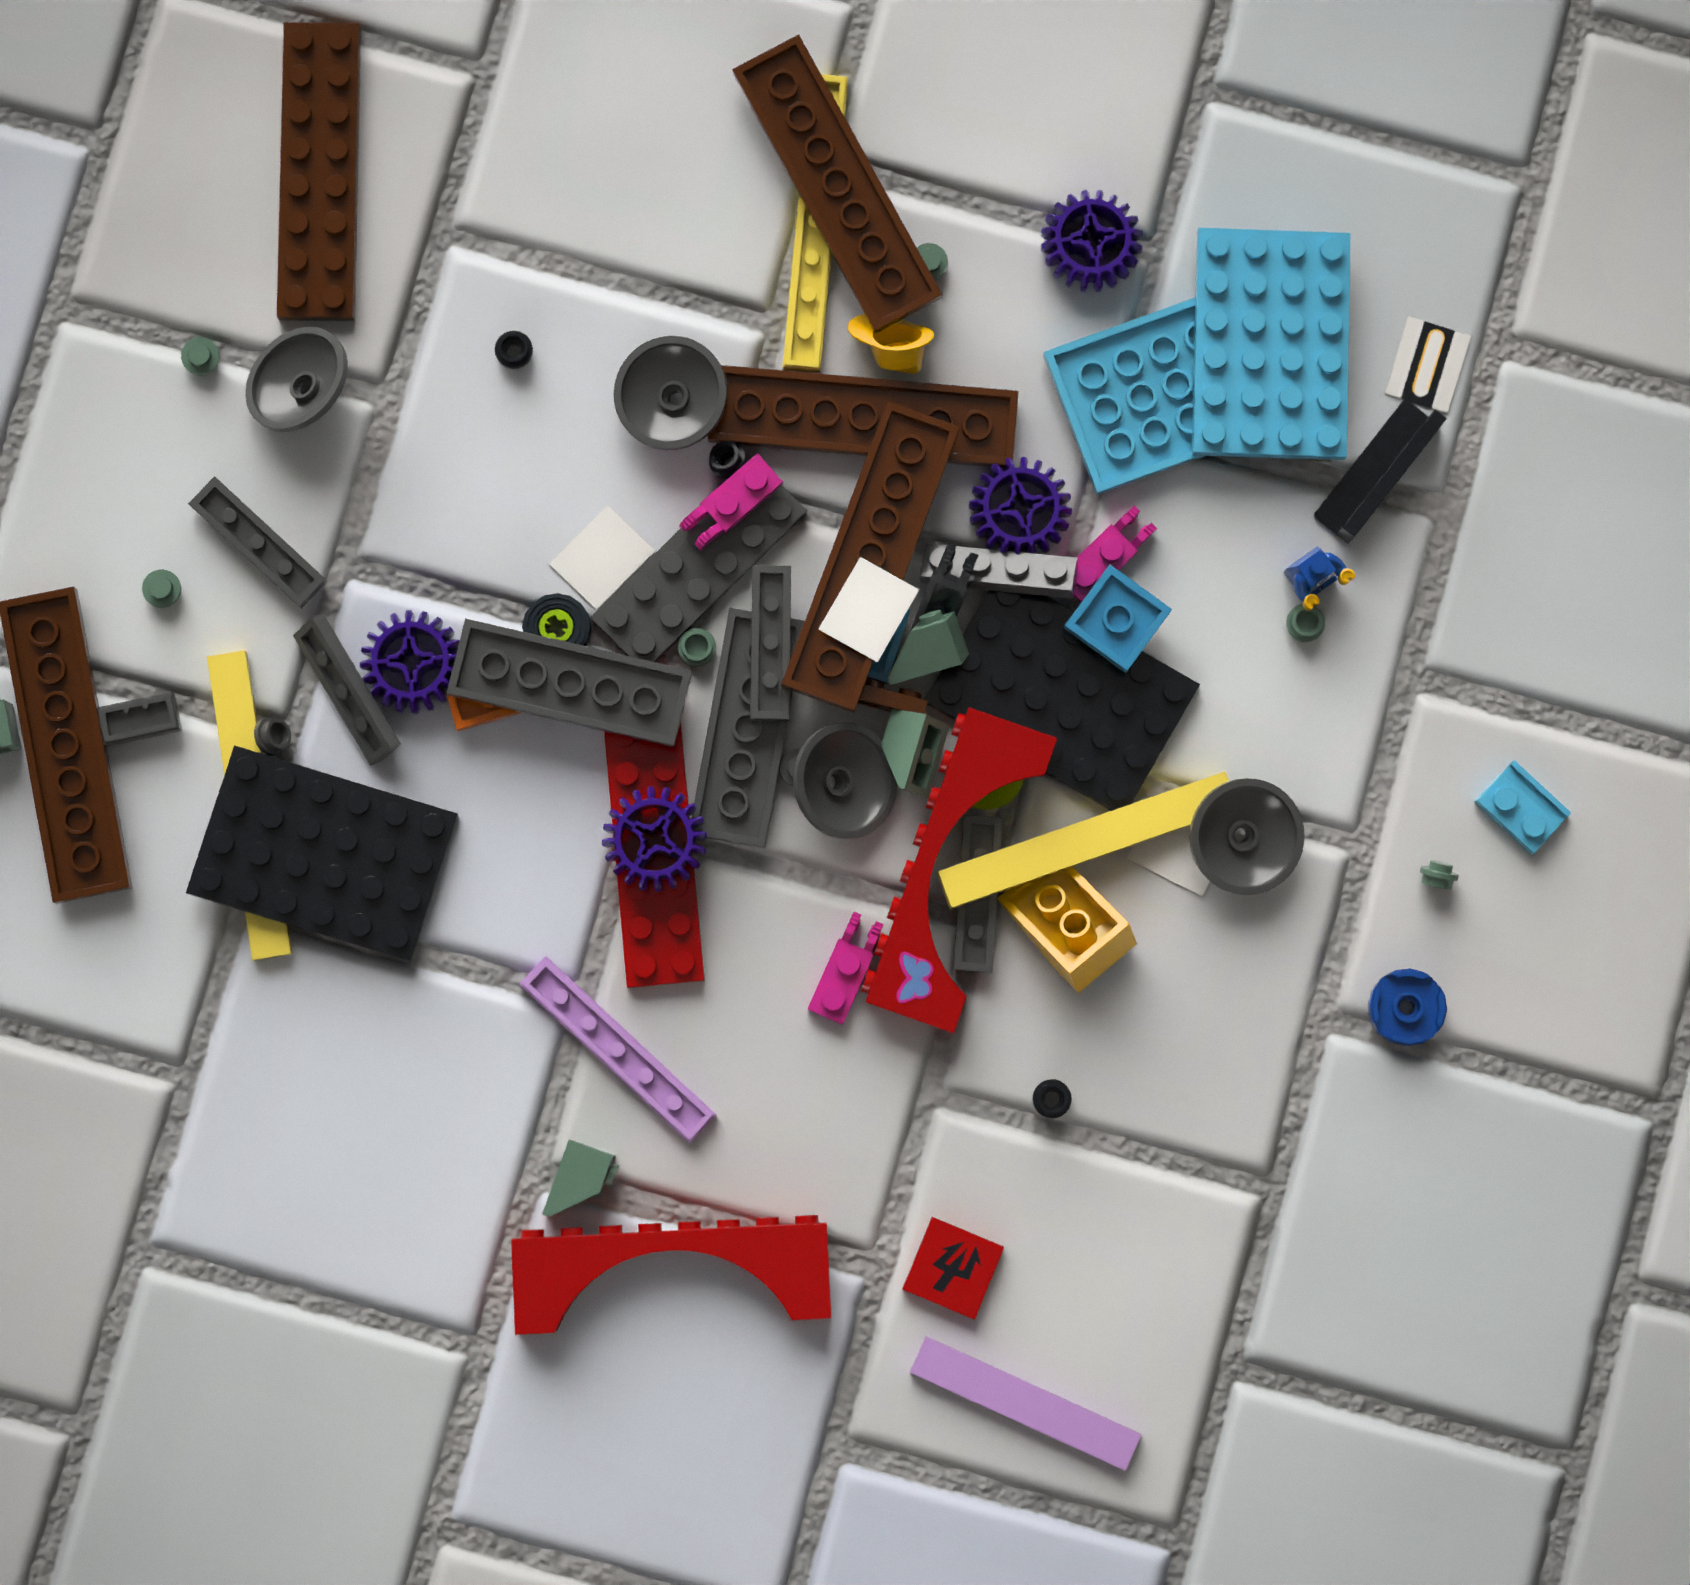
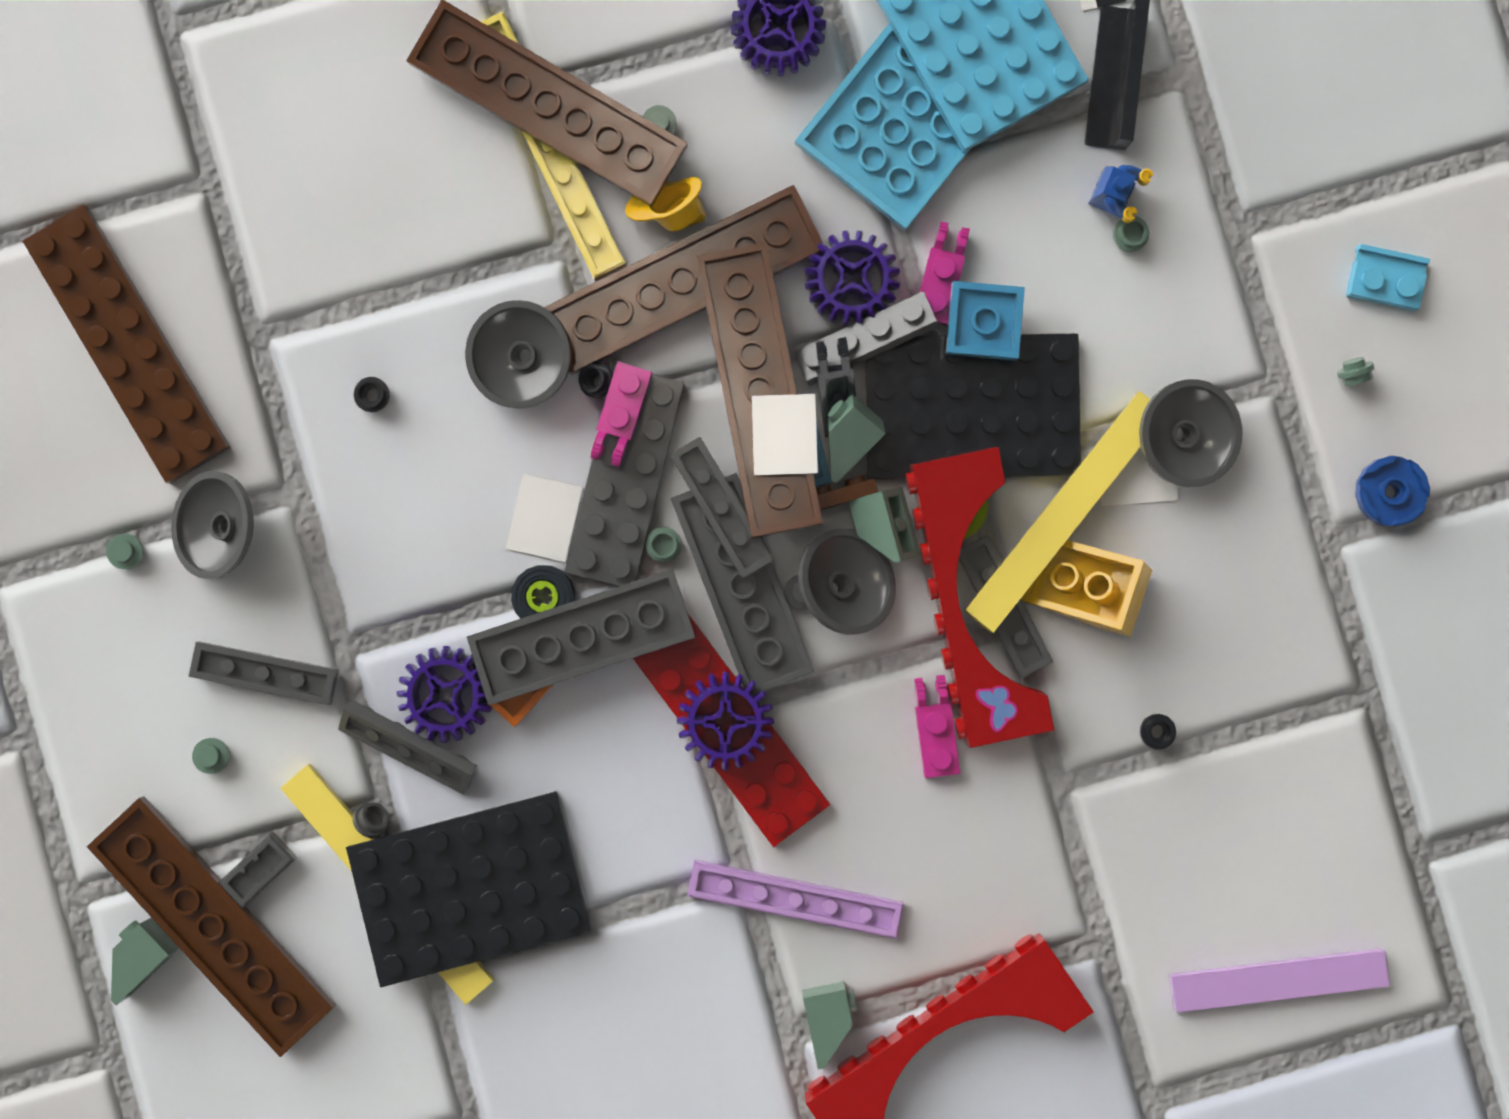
camera: 25 degrees left, 5 degrees up
red tile [902,1217,1004,1320] -> none

